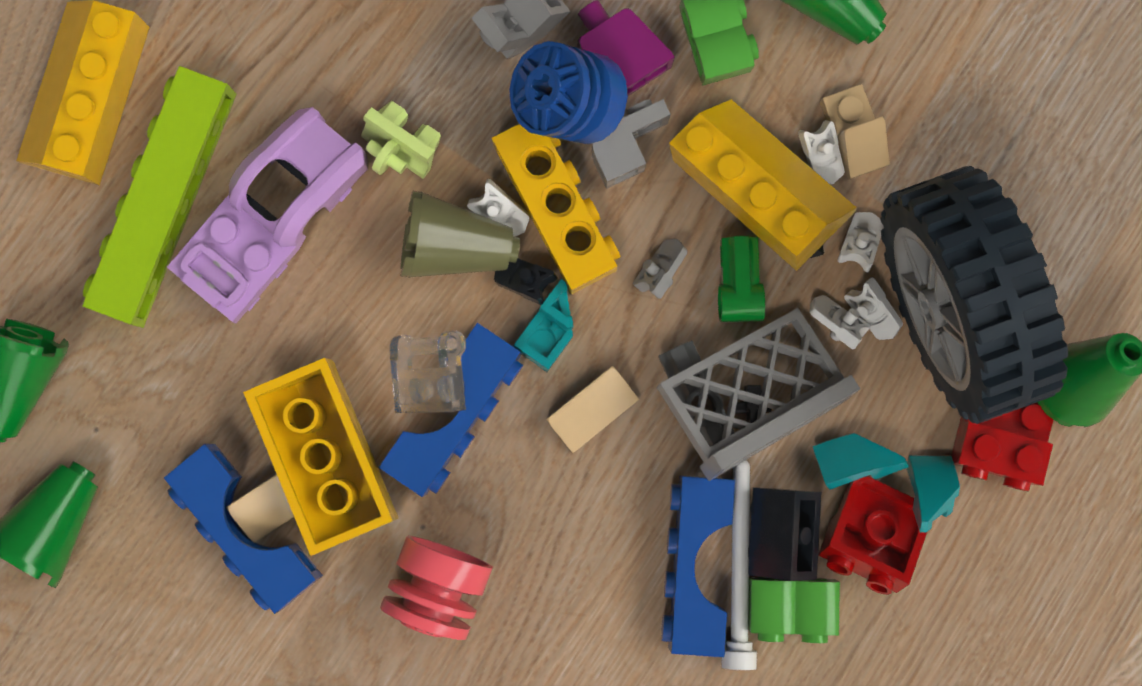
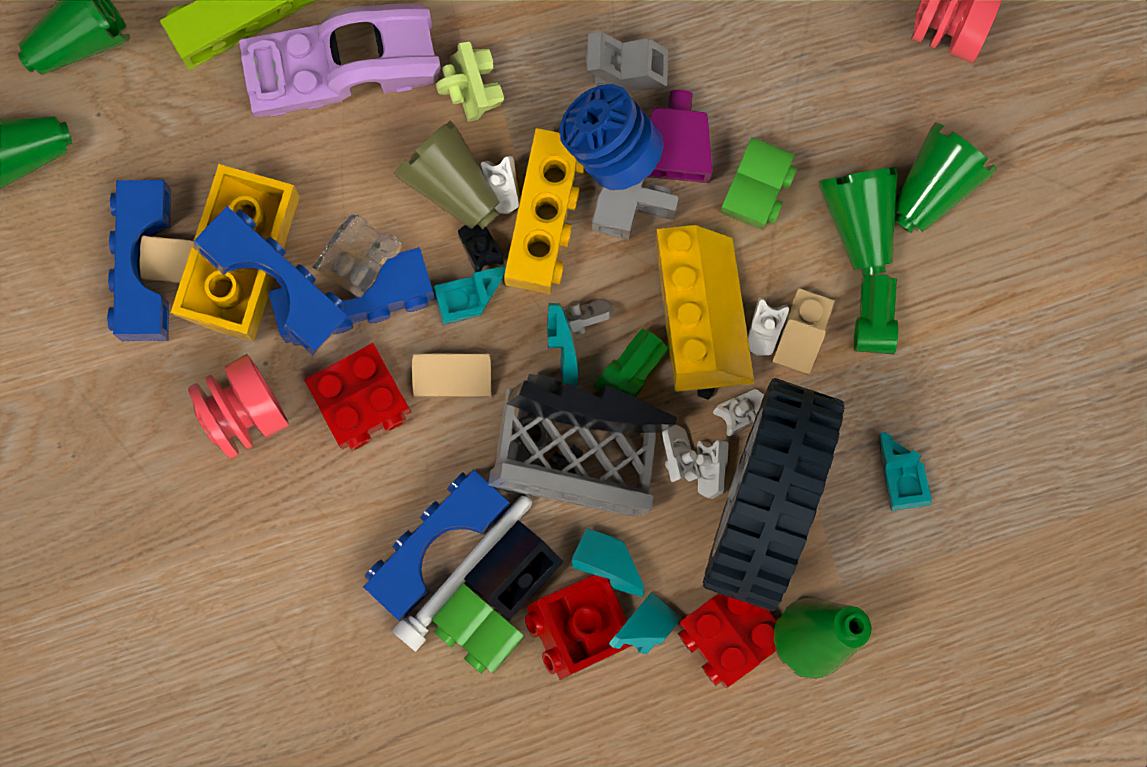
camera: 40 degrees right, 5 degrees down
none -> blue arch [193,206,348,356]
none -> red plate [304,343,411,451]
none -> black slope [507,380,678,433]
none -> teal slope [546,303,578,387]
none -> green piece [854,274,899,355]
none -> teal slope [879,432,932,511]

